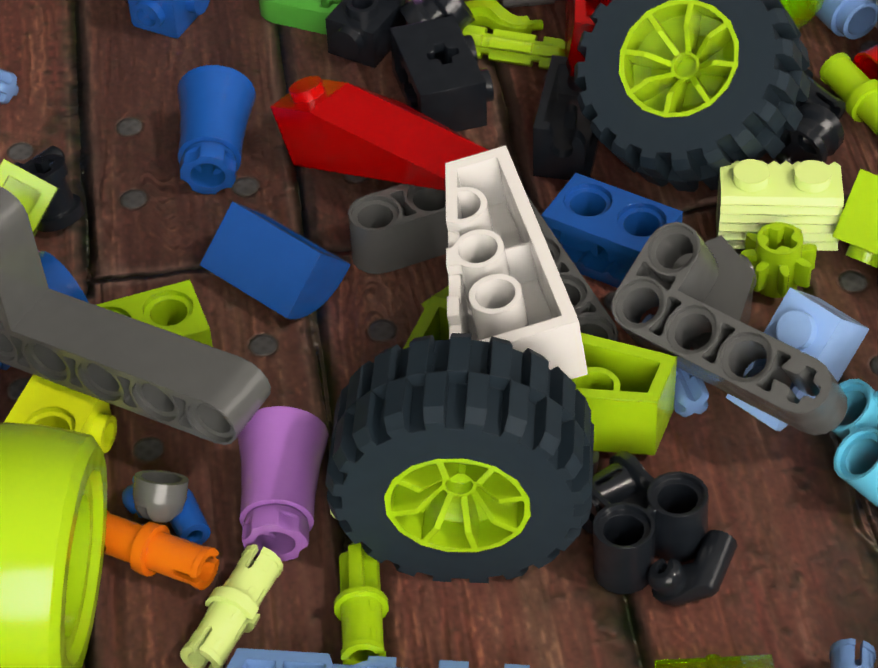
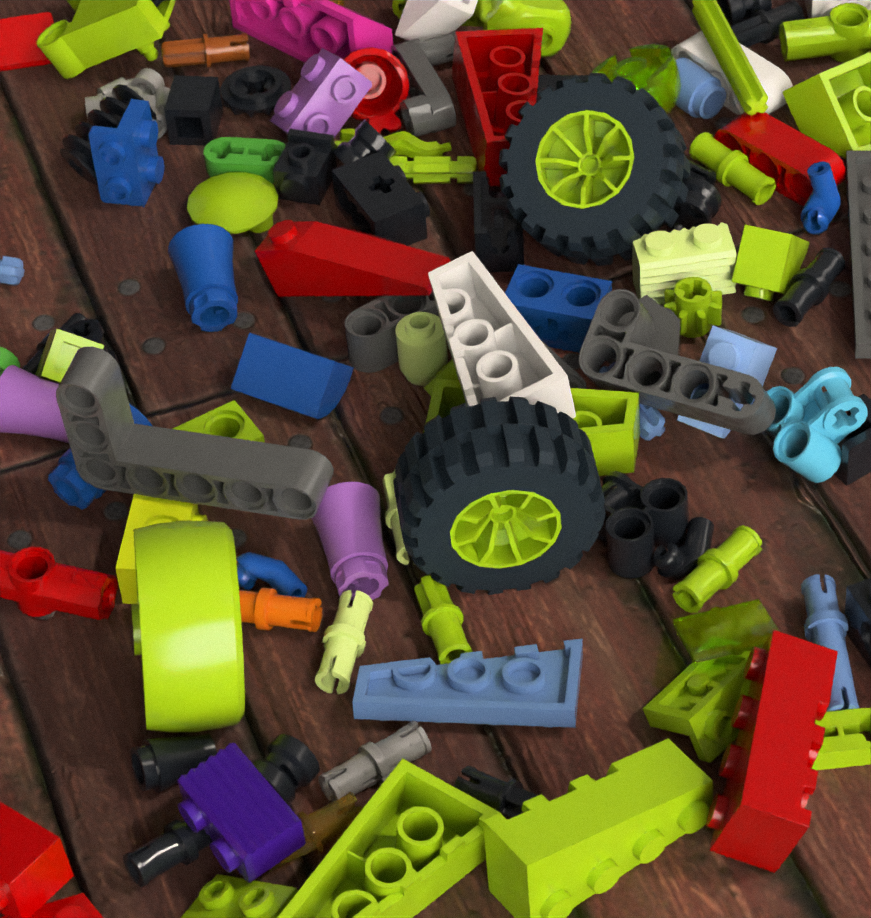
camera: 10 degrees left, 0 degrees up
dark grey hinge [132,470,189,524] -> none
none -> lime dish [187,172,279,234]
none -> yellowish green brick [395,312,448,386]
none -> lime pin [672,525,762,613]

